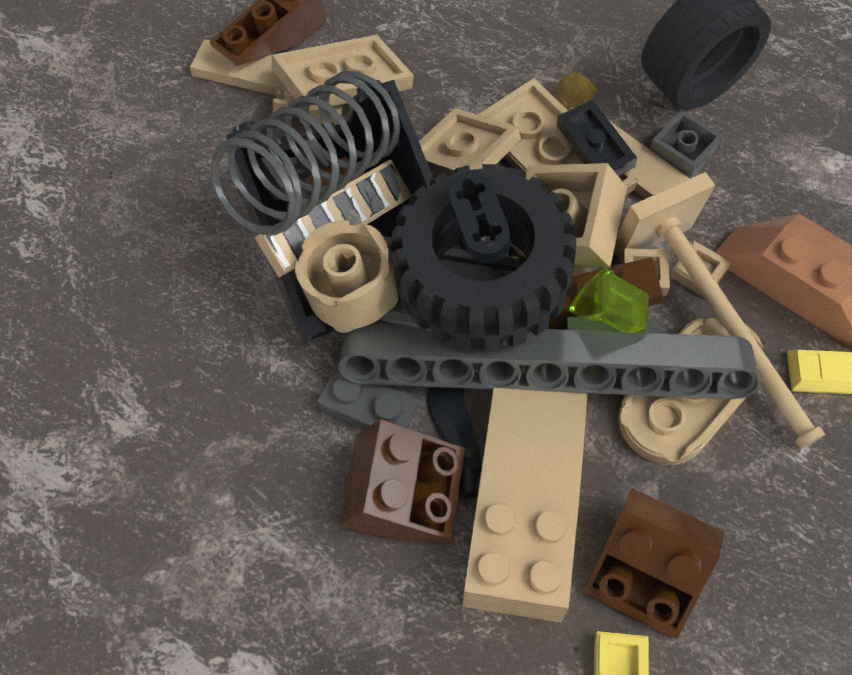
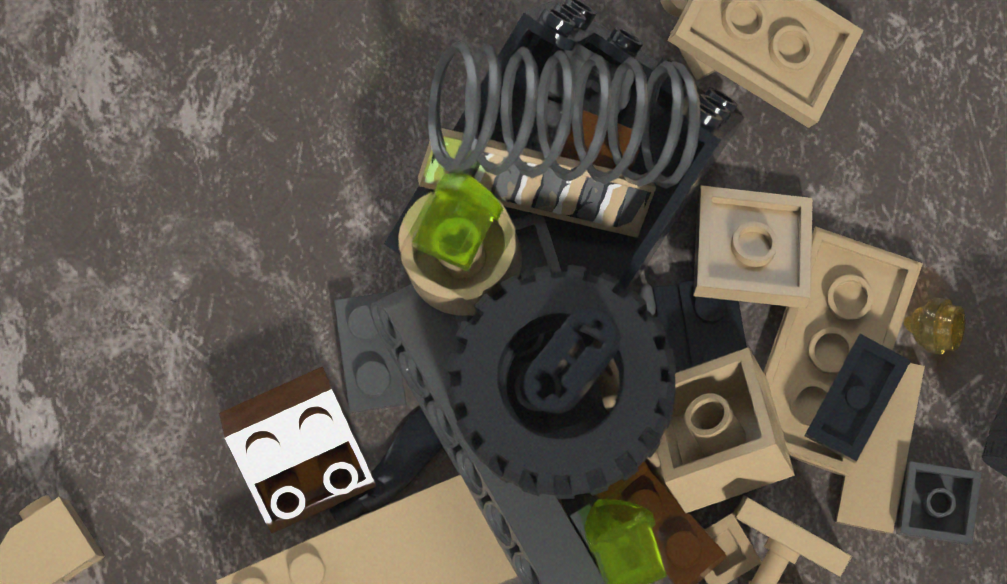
camera: 60 degrees right, 20 degrees up
none -> clear neon green tile [412,173,504,272]

